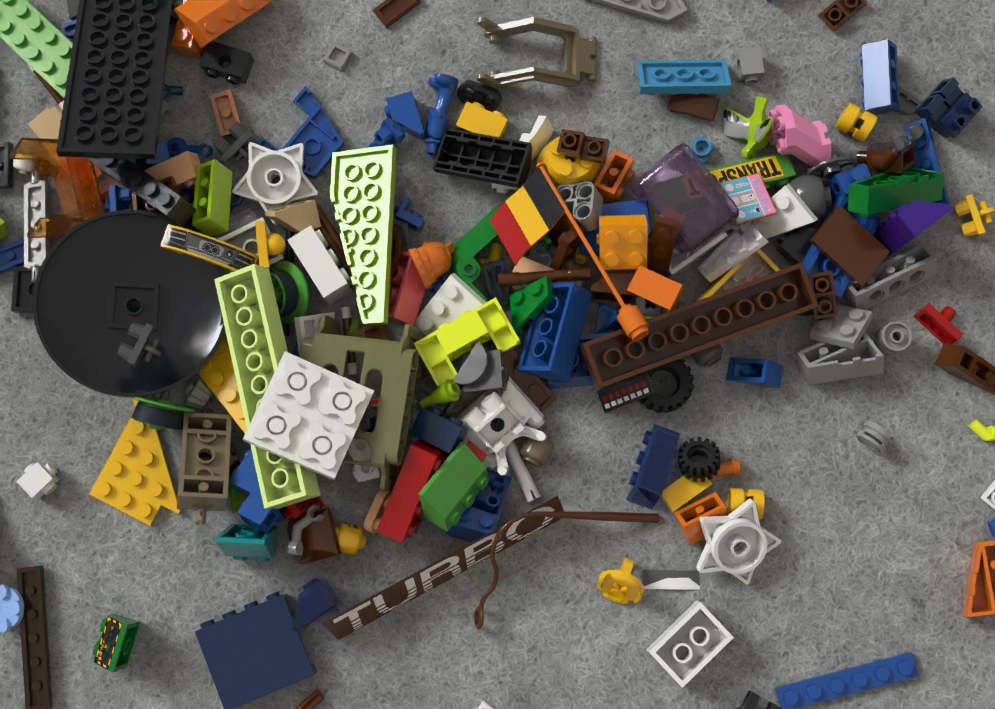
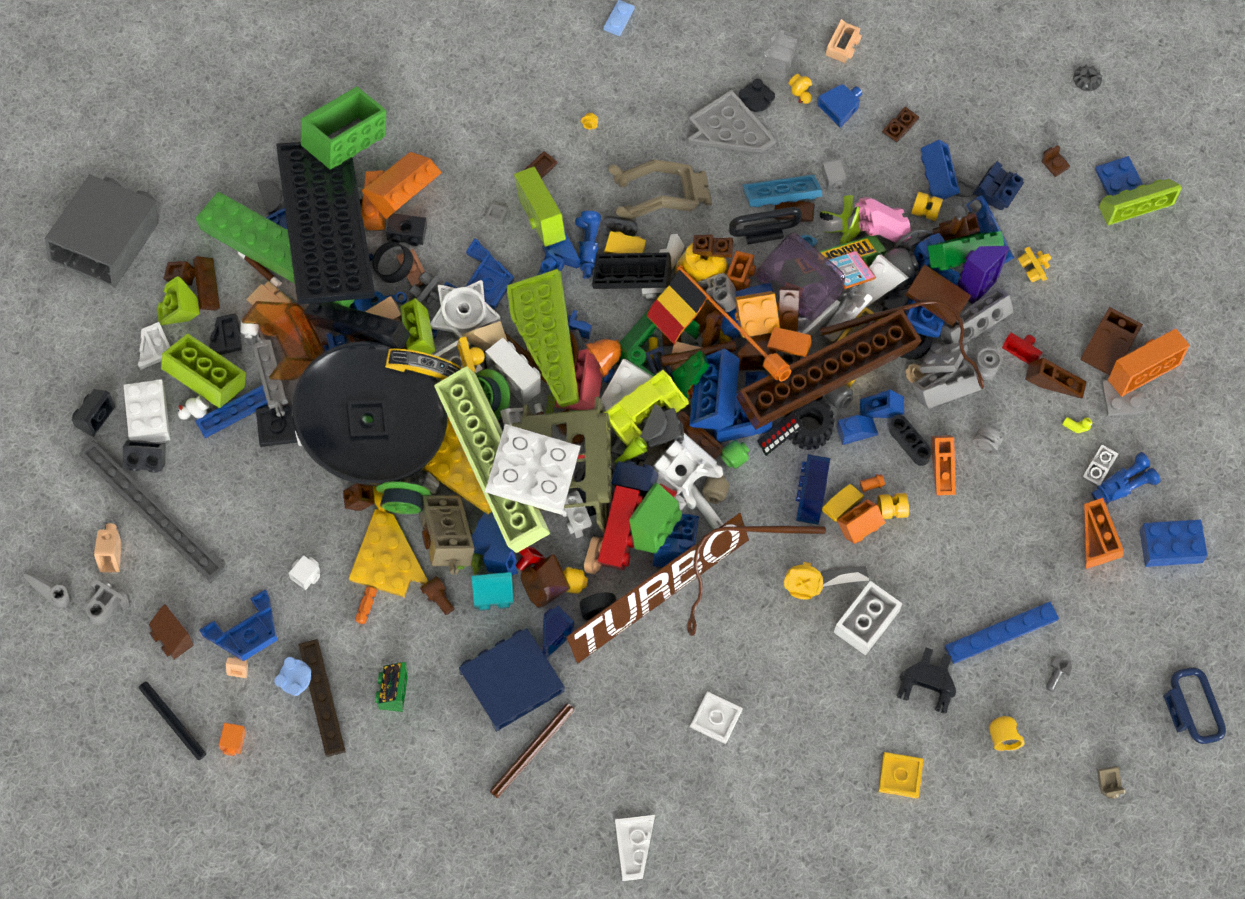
camera: 15 degrees left, 15 degrees down
dark grey hips [117,323,162,368] -> none
light grey arm [287,505,325,555] -> none
black tyre [678,437,720,482] -> none
white plate [696,499,781,585] -> none
reddish brown slope [808,270,838,319] -> none
none -> reddish brown brick [343,483,375,511]
none -> orange axle [355,586,377,624]
none -> black tyre [372,242,413,283]
none -> reddish brown pin [420,576,455,616]
none -> lime brick [514,167,566,247]
none -> black tyre [579,592,617,621]
none -> bright green head [721,440,750,469]
none -> black bar [729,207,802,245]
none -> reddish brown piece [819,300,984,389]
none -> blue slope [836,415,879,445]
none -> black beam [889,415,932,466]
none -> tan animal [905,364,929,383]
none -> orange slope [931,435,956,496]

